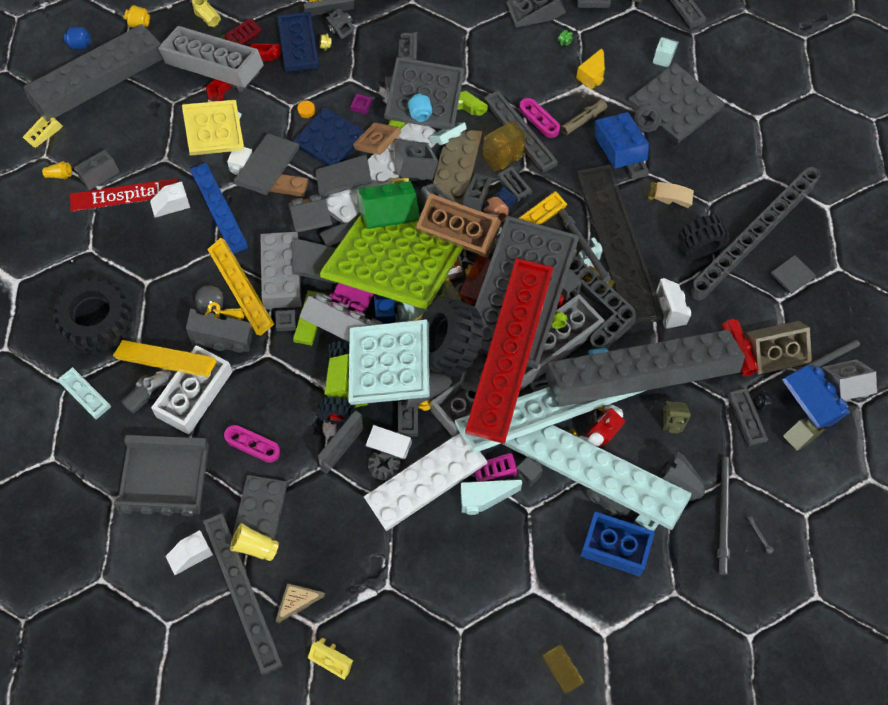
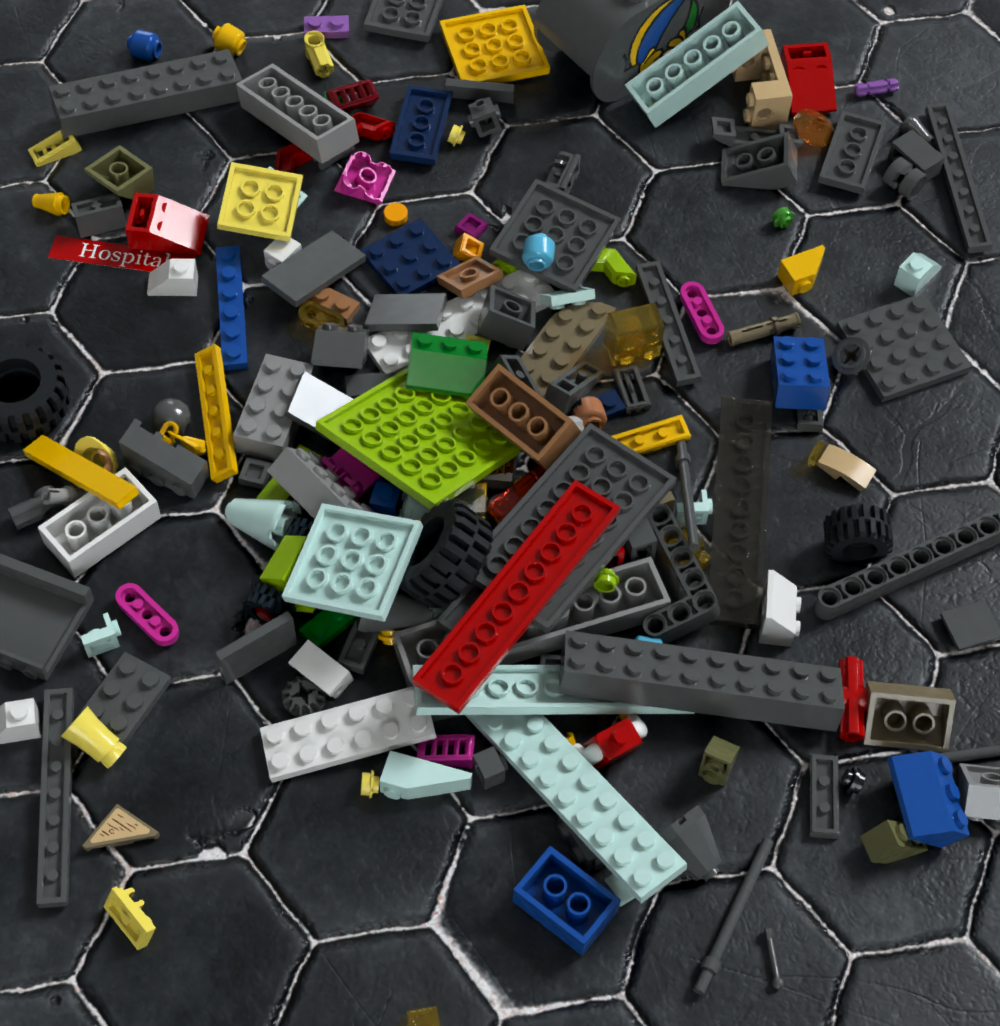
camera: 20 degrees right, 5 degrees down
none -> light yellow piece [74,436,119,474]
none -> light aqua bracket [81,612,122,658]
none -> olive slope [84,145,155,199]
none -> red slope [125,193,210,255]
none -> light aqua cone [225,498,301,551]
none -> clear yellow plate [298,302,345,331]
none -> green plate [299,610,356,649]
none -> dark pink slope [334,151,396,205]
none -> light yellow plate [360,770,379,799]
none -> light orange slope [452,233,484,261]

